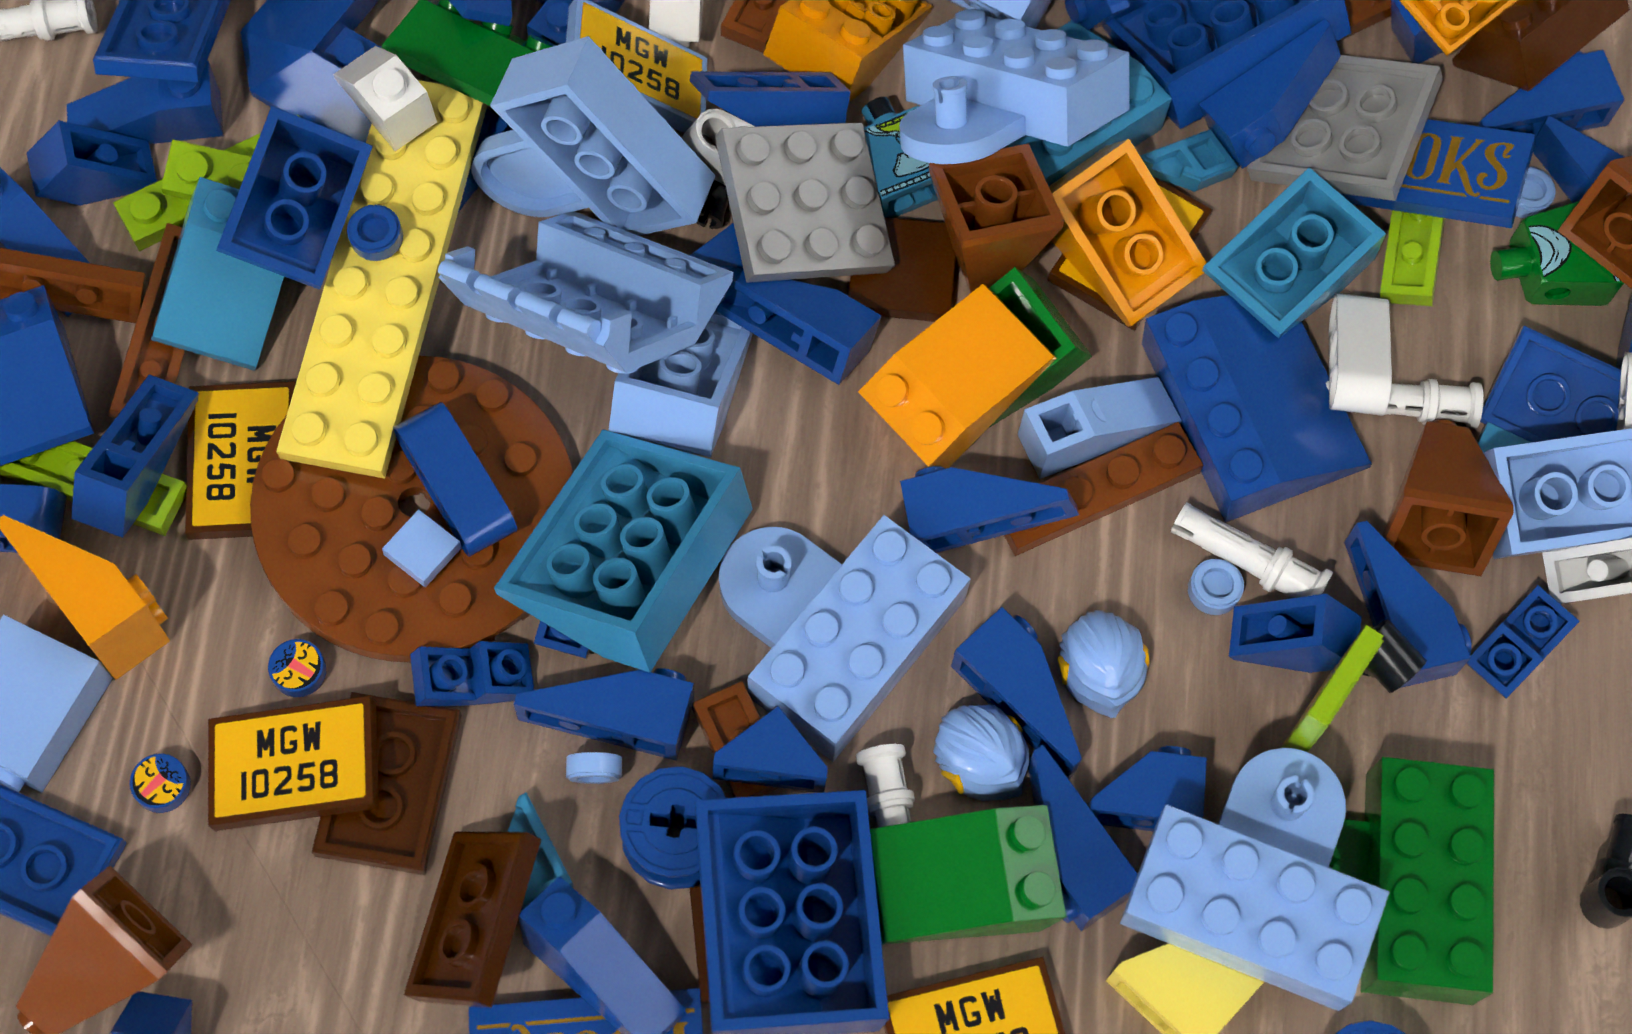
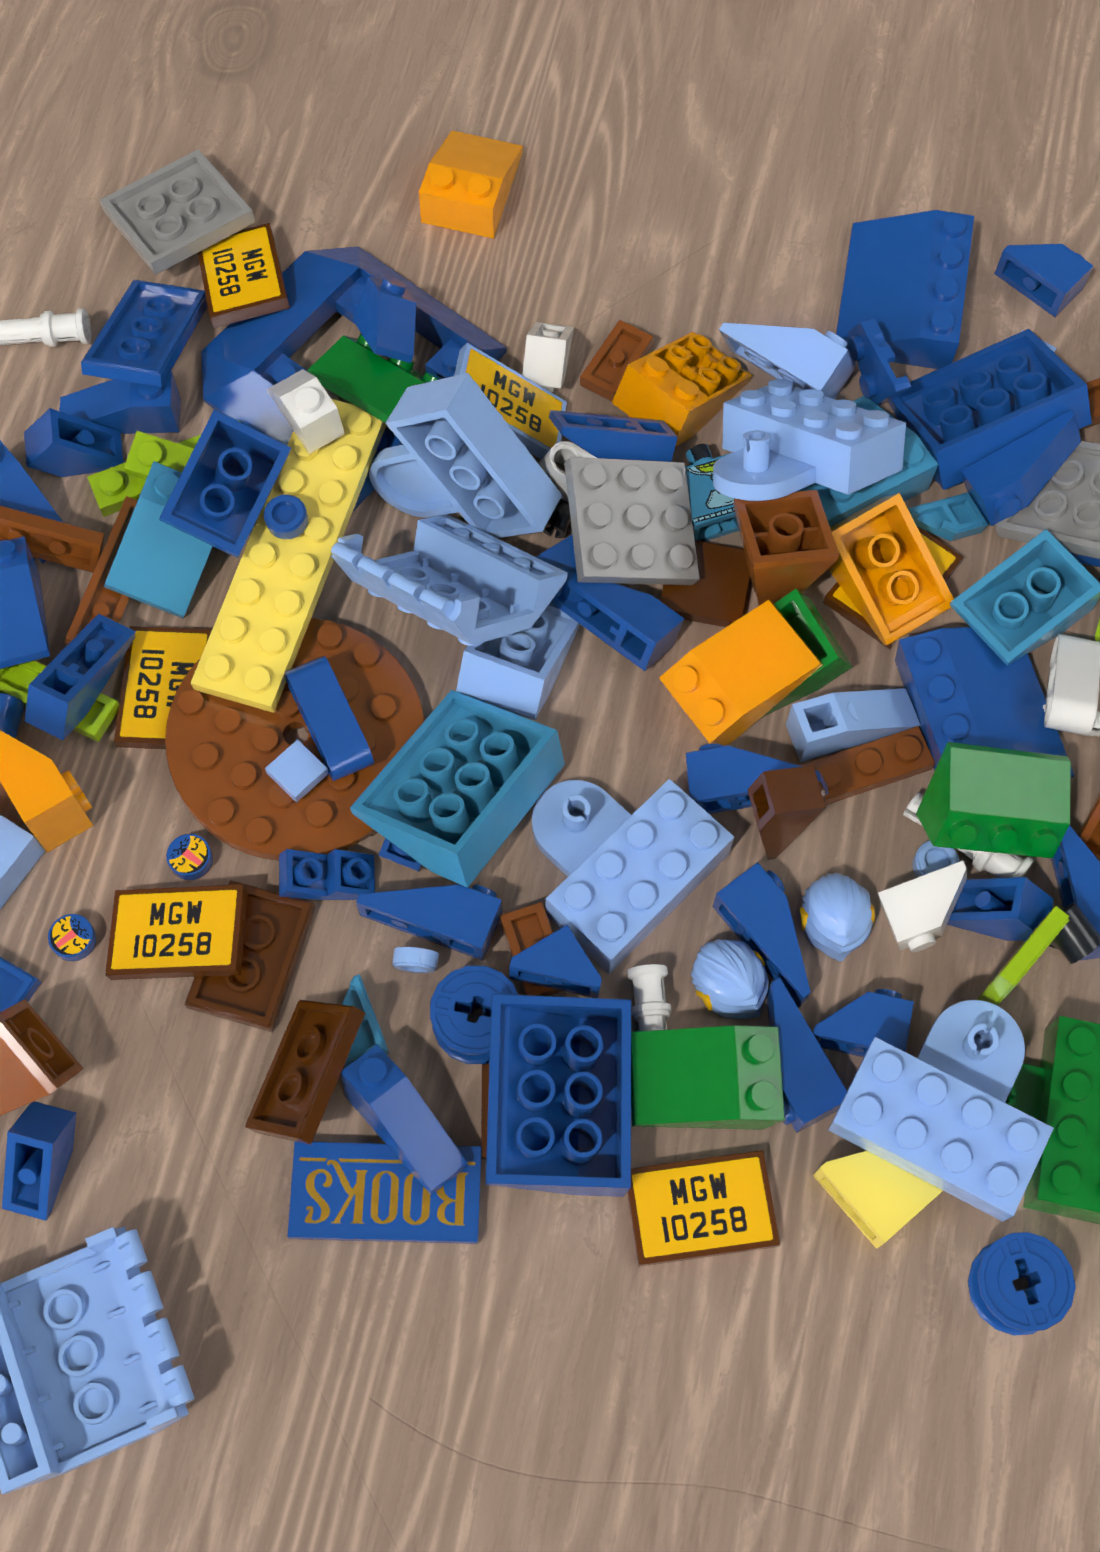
camera: 10 degrees right, 0 degrees up
none -> reddish brown slope [747,766,826,860]
none -> white slope [878,861,967,952]
none -> slope [916,742,1071,859]

